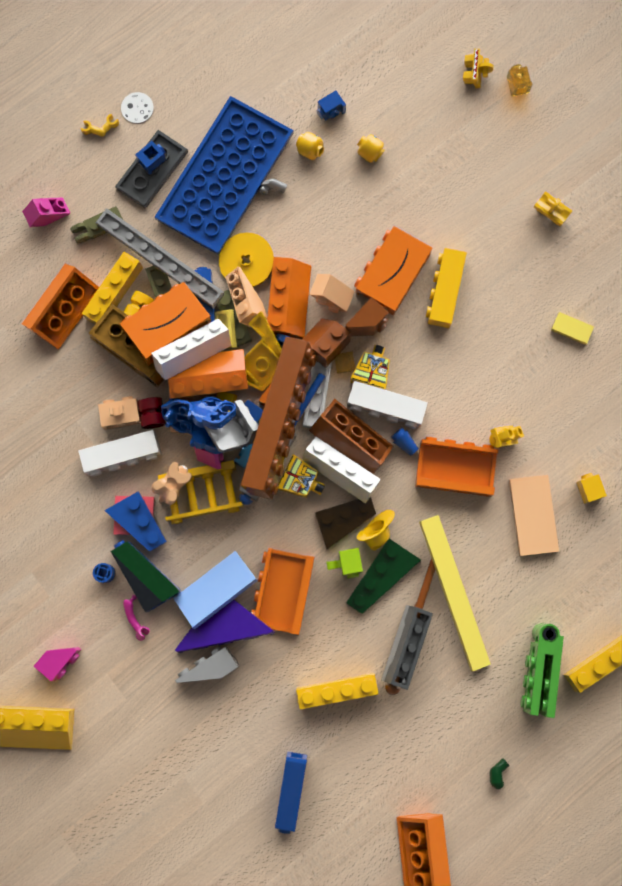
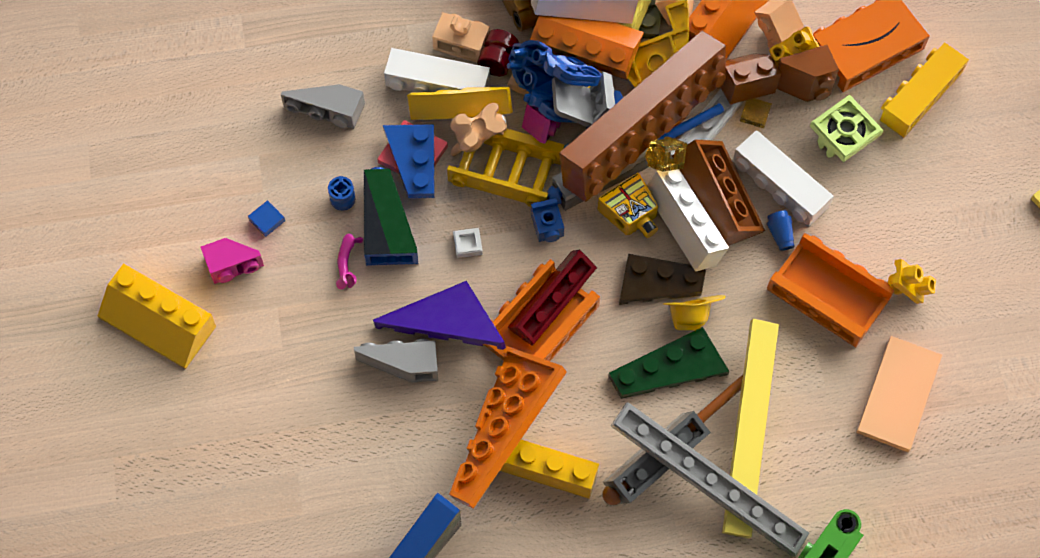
camera: 25 degrees right, 15 degrees down
light blue tile [173,551,258,629] -> none
lime brick [326,548,363,579] -> none
torso [350,345,390,390] -> none
yellow brick [576,473,607,504] -> none
none -> blue tile [248,200,285,237]
none -> light grey slope [281,84,365,129]
none -> yellow slope [407,87,513,120]
none -> orange wing [449,346,567,509]
none -> white tile [453,228,483,258]
none -> dark red slope [508,249,597,346]
none -> blue brick [531,198,565,242]
none -> light grey tile [611,402,809,557]
none -> clear yellow brick [645,136,687,172]
none -> yellow hips [769,26,820,67]
none -> yellowish green piece [810,95,884,162]

